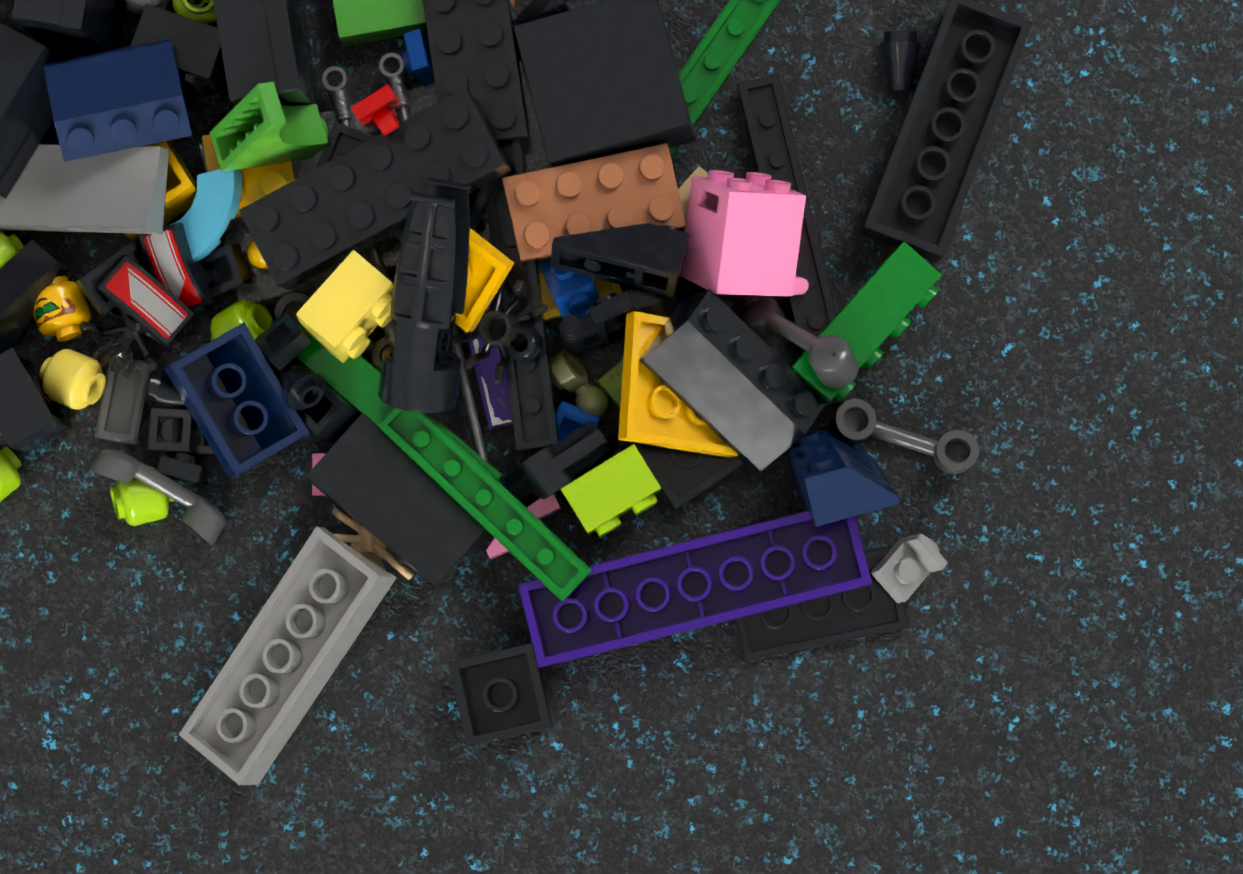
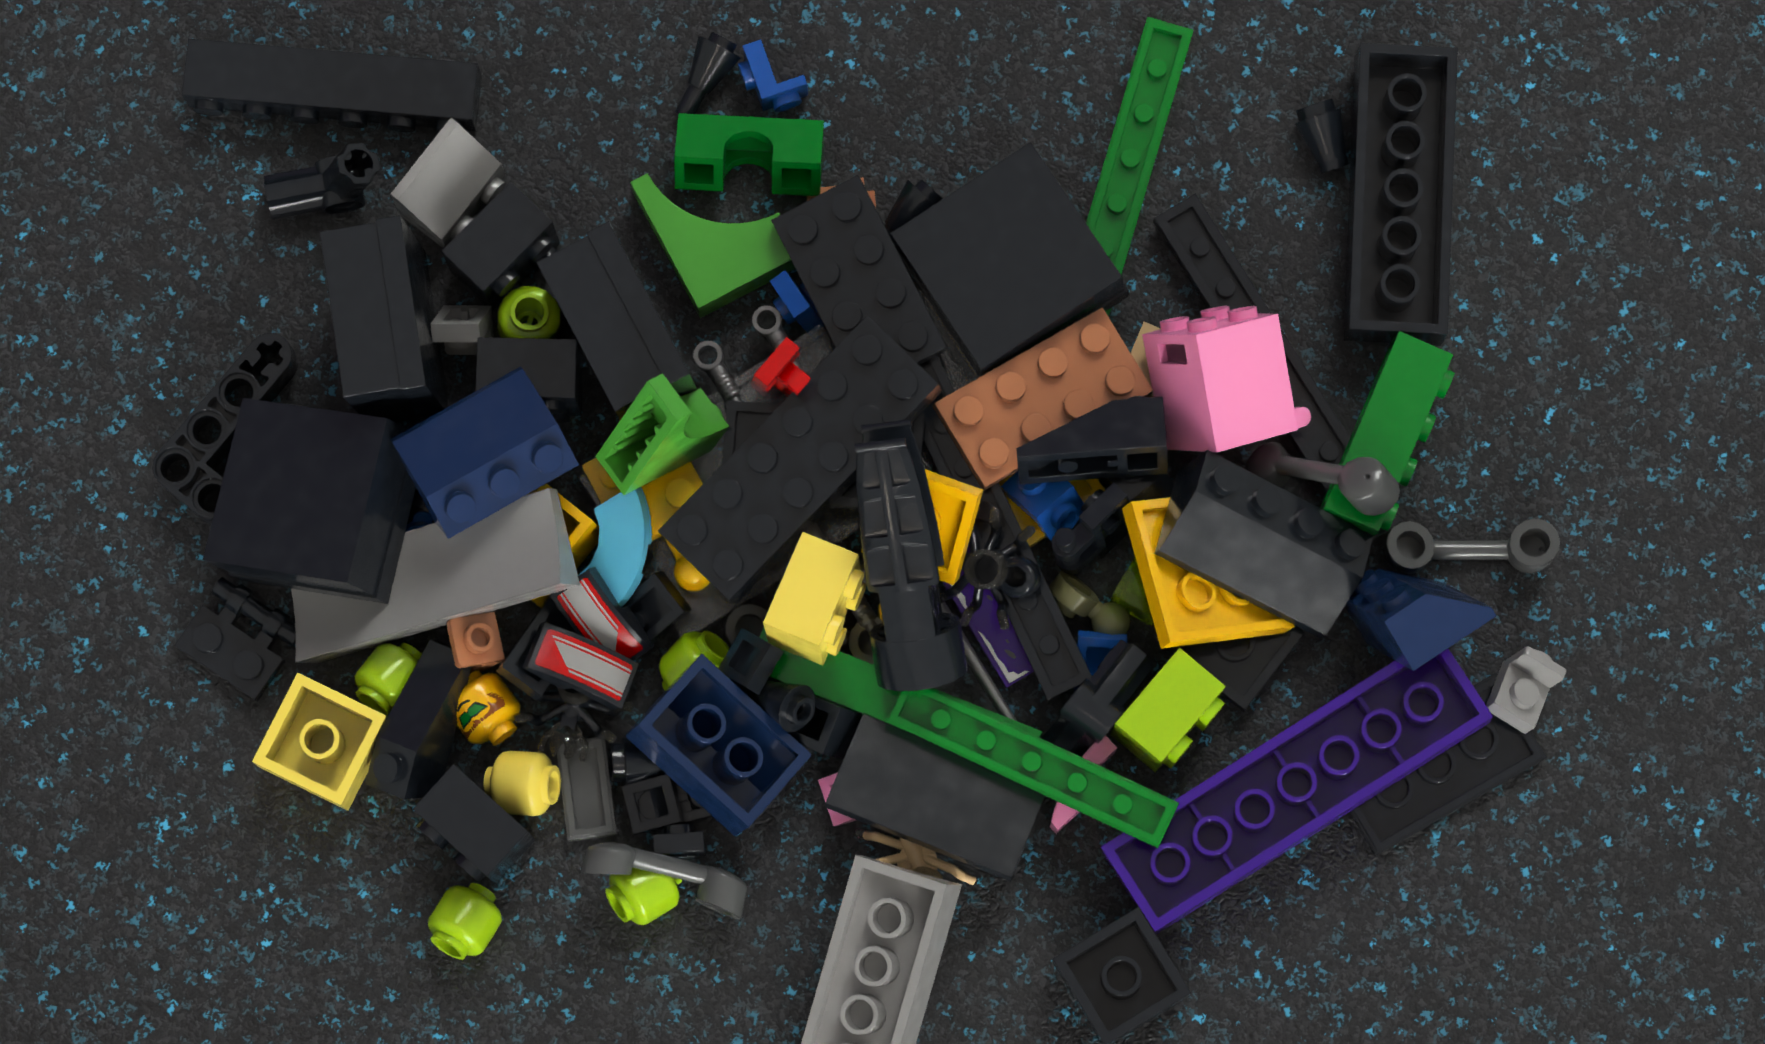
camera: 15 degrees left, 5 degrees down
none -> nougat bracket [446,612,505,673]

